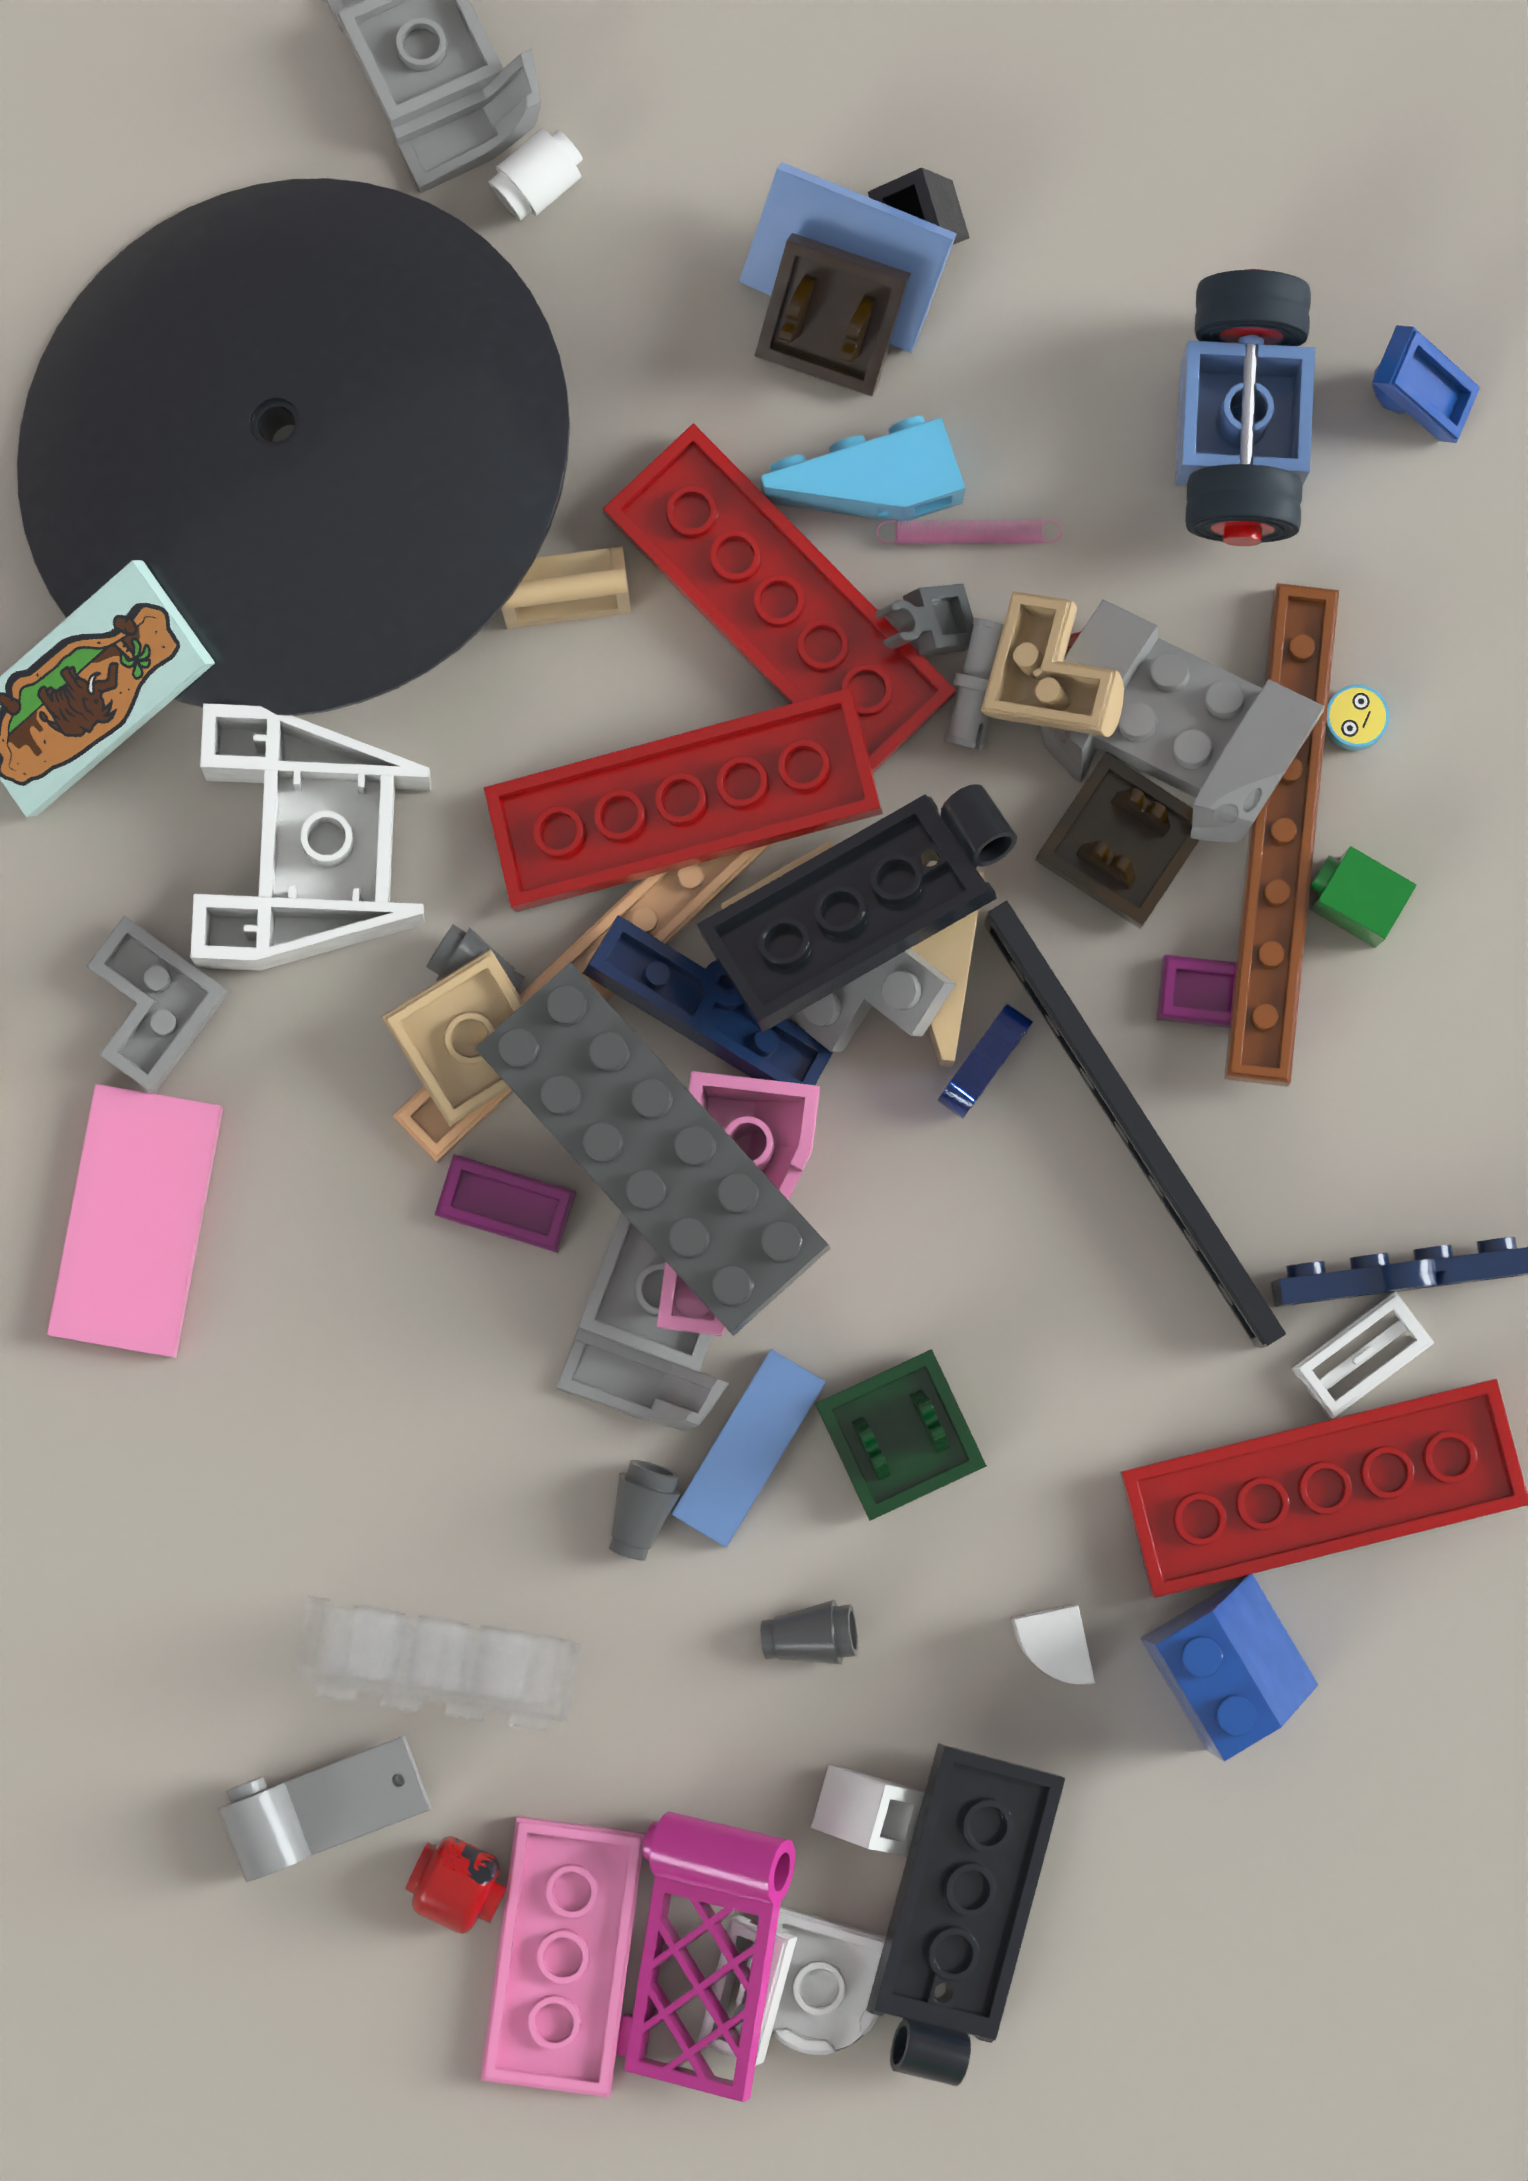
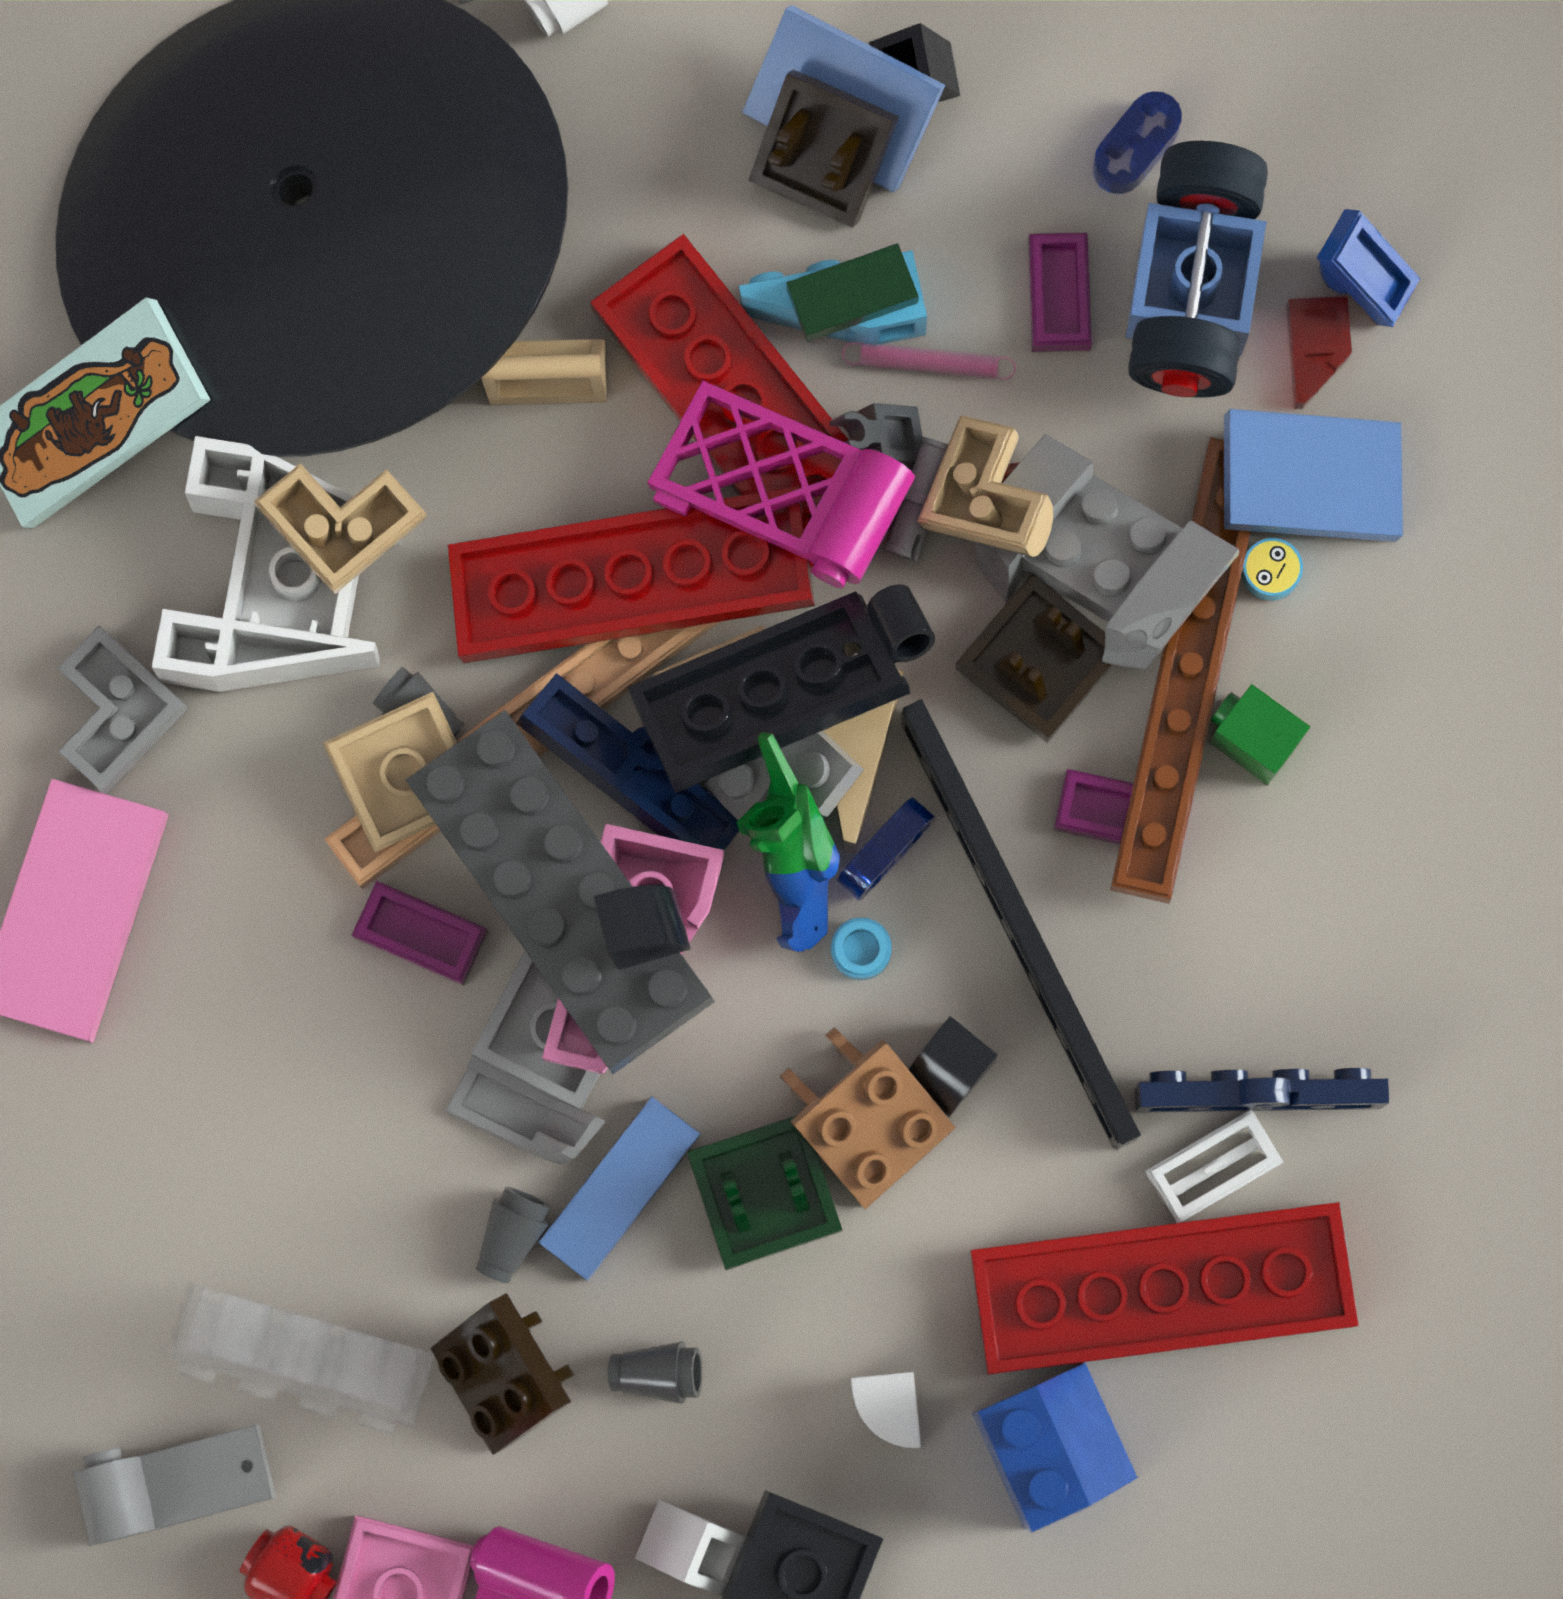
camera: 10 degrees right, 5 degrees down
none -> tan brick [254,463,427,594]
none -> dark brown plate [430,1293,574,1455]
none -> black brick [594,885,691,970]
none -> dark pink piece [647,381,915,588]
none -> green animal [736,732,840,952]
none -> medium nougat plate [779,1027,956,1209]
none -> dark green tile [786,243,919,342]
none -> medium azure tile [831,918,892,980]
none -> black brick [909,1016,998,1118]
none -> magenta tile [1028,232,1092,352]
none -> clear blue beam [1093,91,1182,194]
none -> medium blue tile [1224,409,1403,542]
none -> clear red tile [1286,296,1352,409]

